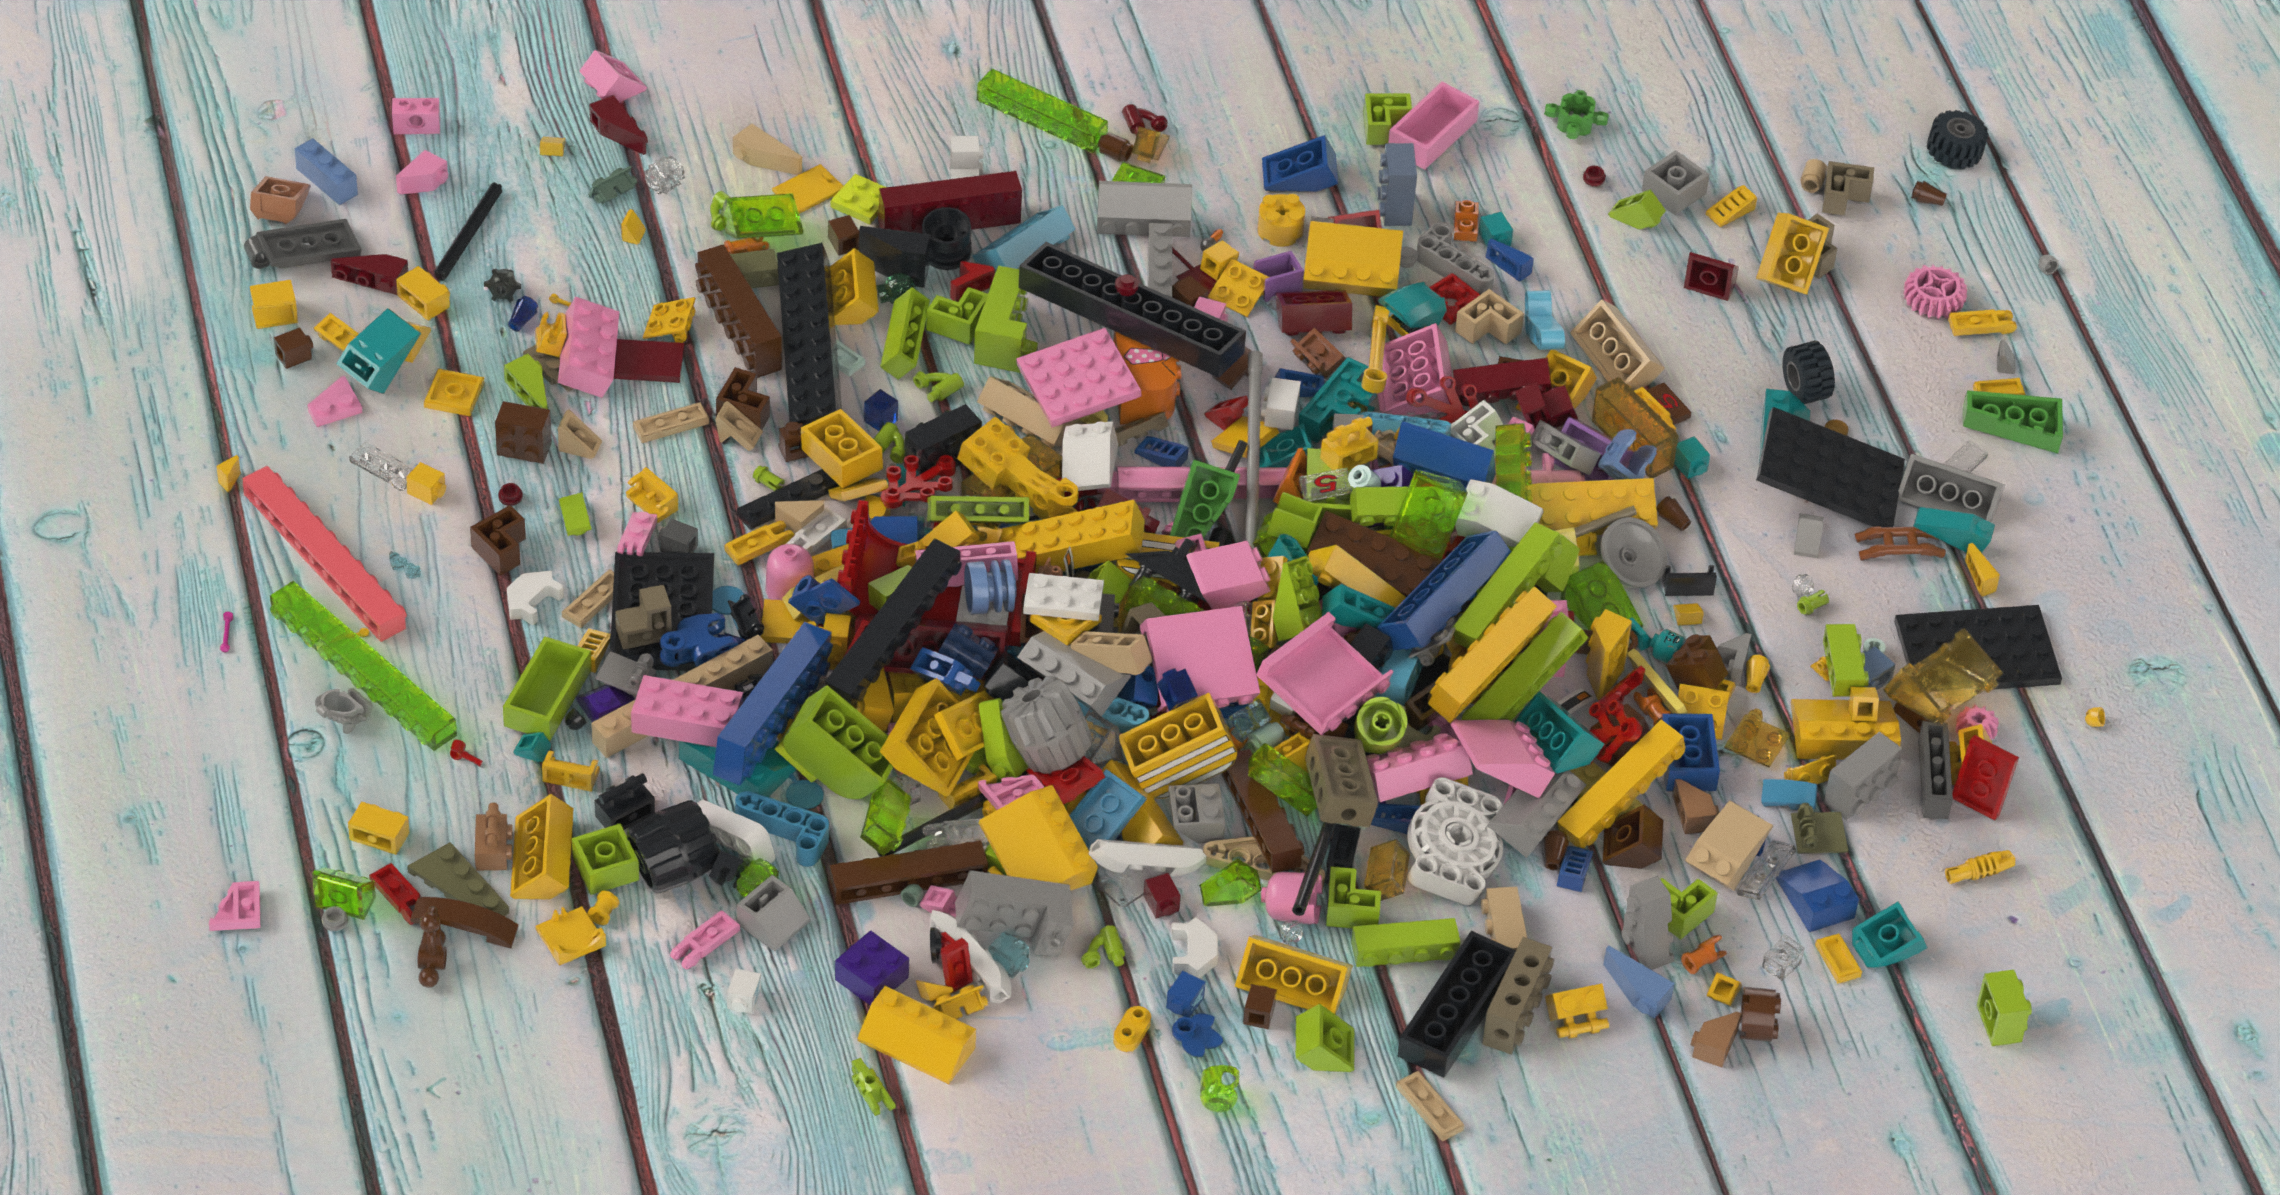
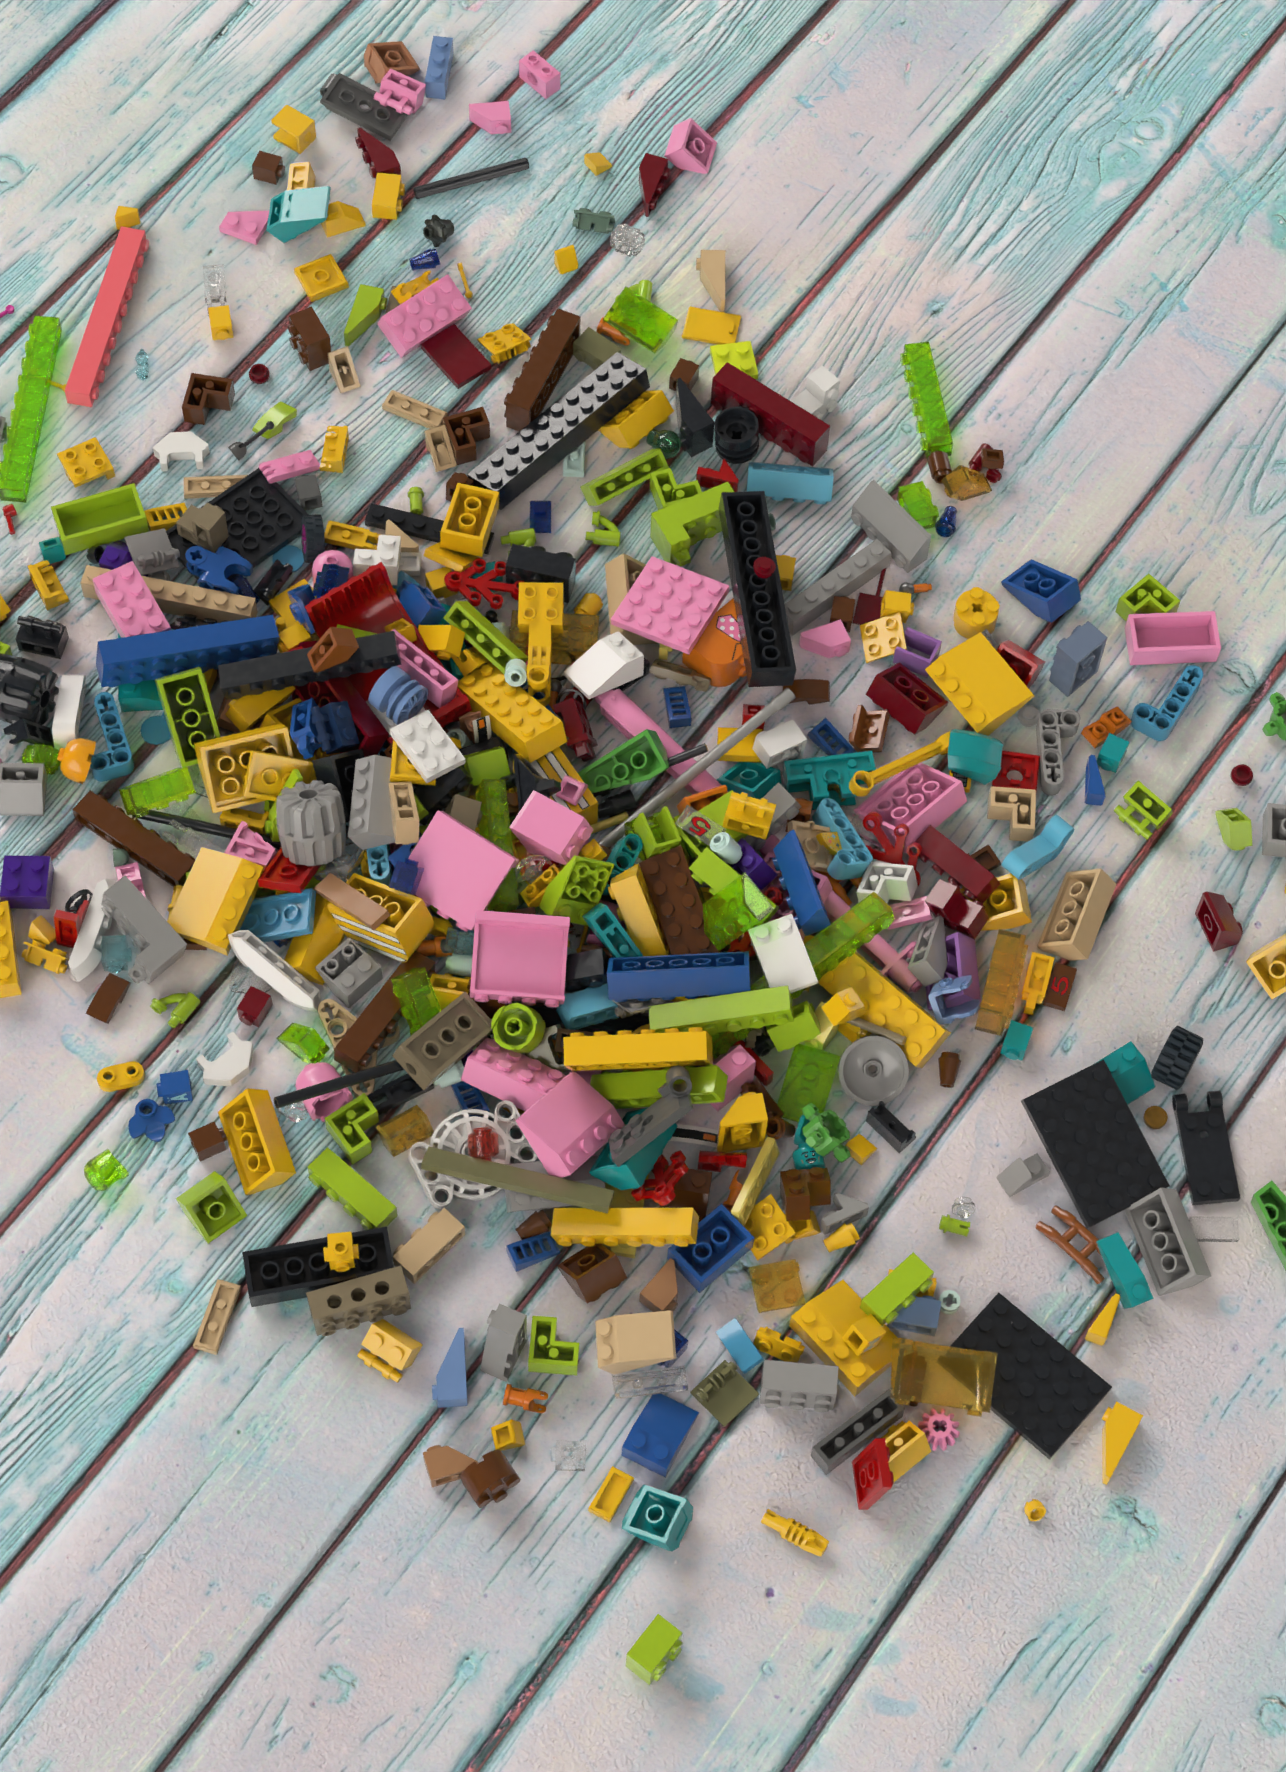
camera: 50 degrees right, 15 degrees up
none -> yellow piece [57,437,115,488]
none -> light orange cylinder [57,738,96,784]
none -> reddish brown slope [85,973,131,1024]
none -> hinge [228,421,274,461]
none -> black wheel [301,514,325,563]
none -> dark orange slope [307,627,359,673]
none -> clear blue brick [313,564,350,599]
none -> medium nougat tile [314,873,390,931]
none -> yellow brick [323,1231,359,1272]
none -> white brick [353,535,401,585]
none -> bright pink brick [374,69,426,115]
none -> olive tile [421,1146,614,1213]
none -> clear red head [467,1127,499,1161]
none -> light aqua brick [504,659,527,687]
none -> dark grey hinge [608,1065,693,1167]
none -> bright green piece [802,1103,851,1163]
none -> yellow slope [821,987,866,1027]
none -> clear blue cone [935,506,957,537]
none -> reddish brown plate [980,448,1004,469]
none -> yellow slope [1101,1401,1143,1485]
none -> lime brick [1113,781,1173,840]
none -> dark azure beam [1131,665,1203,741]
none -> black hinge [1172,1090,1240,1205]

